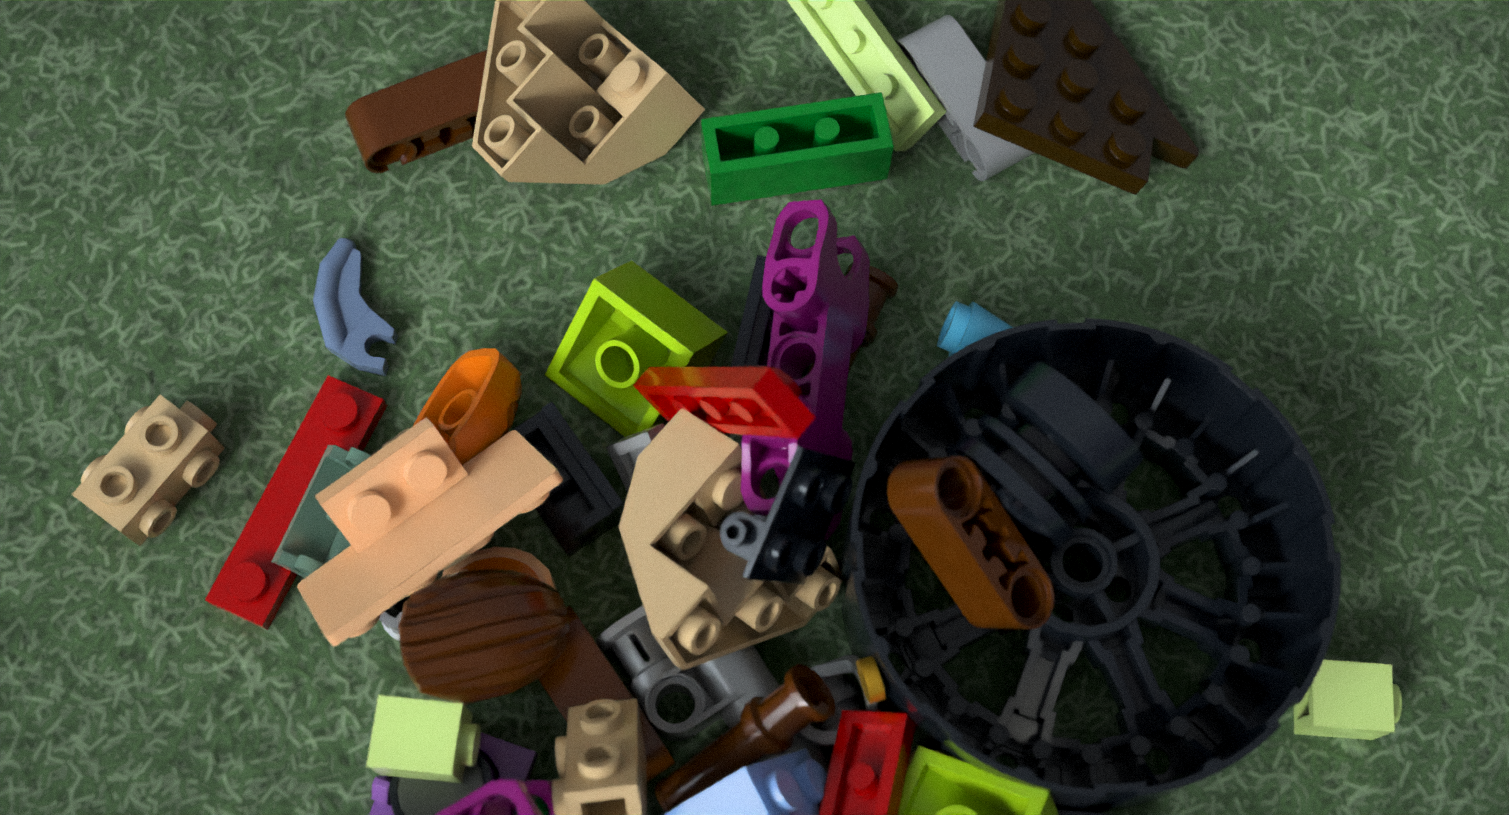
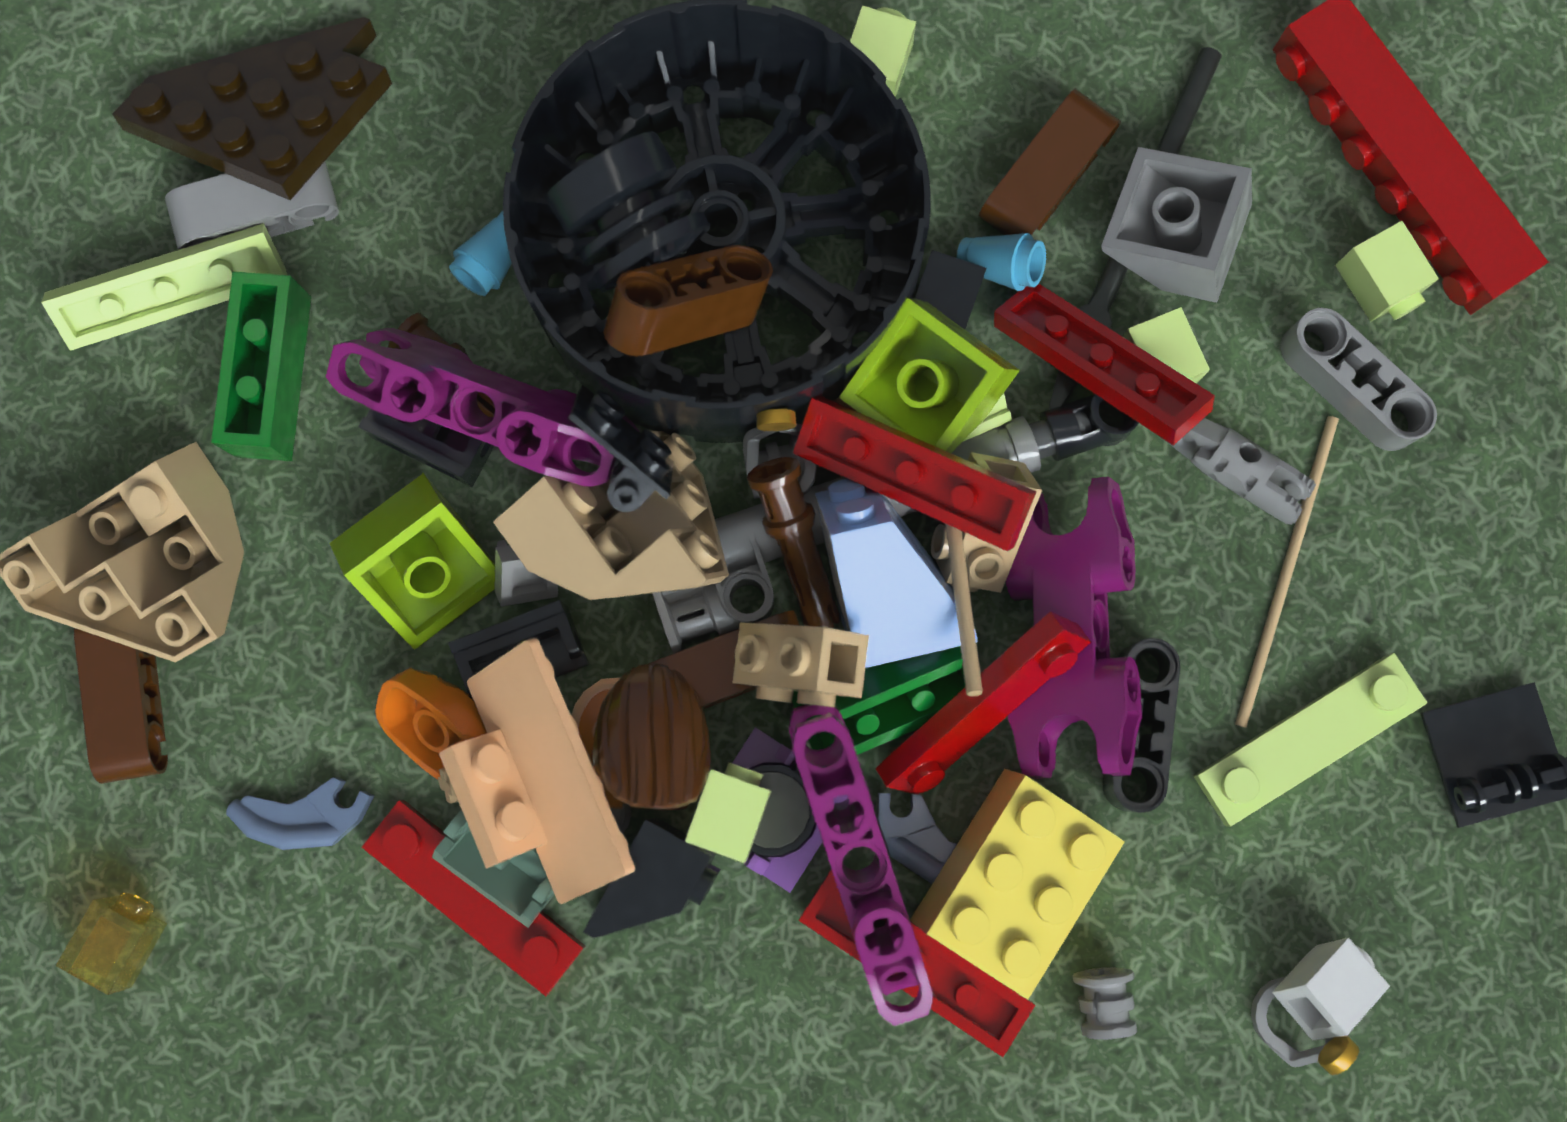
camera: 70 degrees left, 10 degrees up
tan brick [72,395,225,546] -> none
red plate [633,366,816,439] -> none
none -> clear yellow brick [56,892,167,995]
none -> black slope [583,817,721,938]

